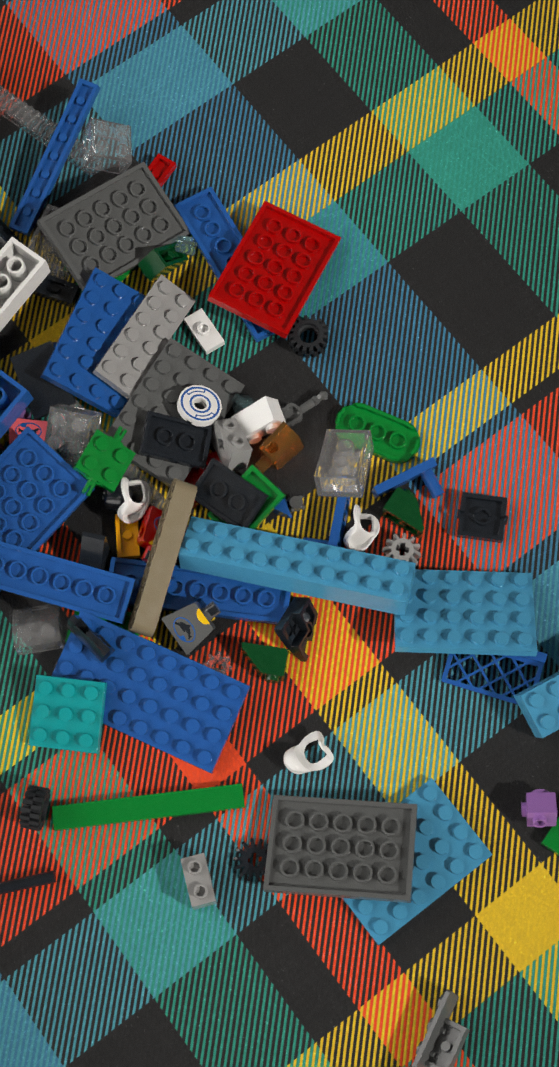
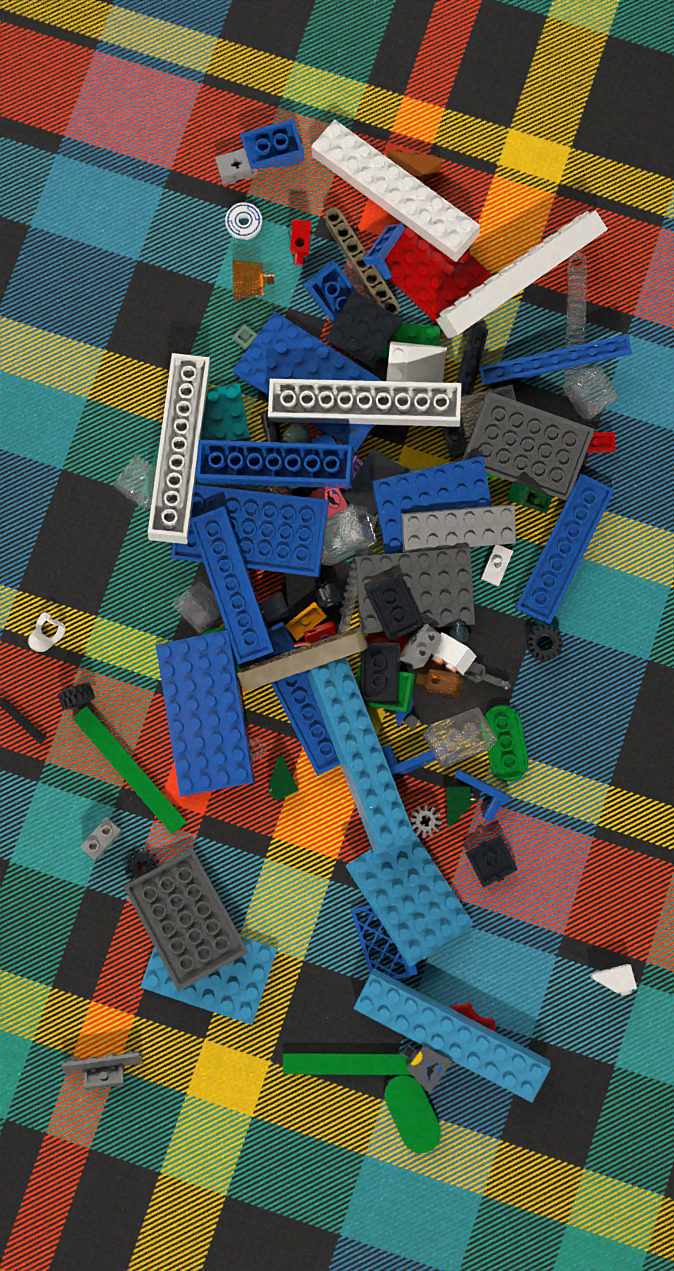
camera: 55 degrees right, 10 degrees up
teal plate [28,675,107,754] -> none
black slope [67,615,115,663] -> none
green plate [73,426,136,496] -> none
white piece [117,477,152,524] -> none
dark grey torso [162,601,221,655] -> none
clear light blue plate [175,235,198,256] -> none
white tile [177,385,222,427] -> none
red plate [207,201,341,339] -> none
black slope [274,597,318,662] -> none
white piece [284,731,334,774] -> none
white piece [343,504,380,552] -> none
medium lavender brick [521,789,557,828] -> none

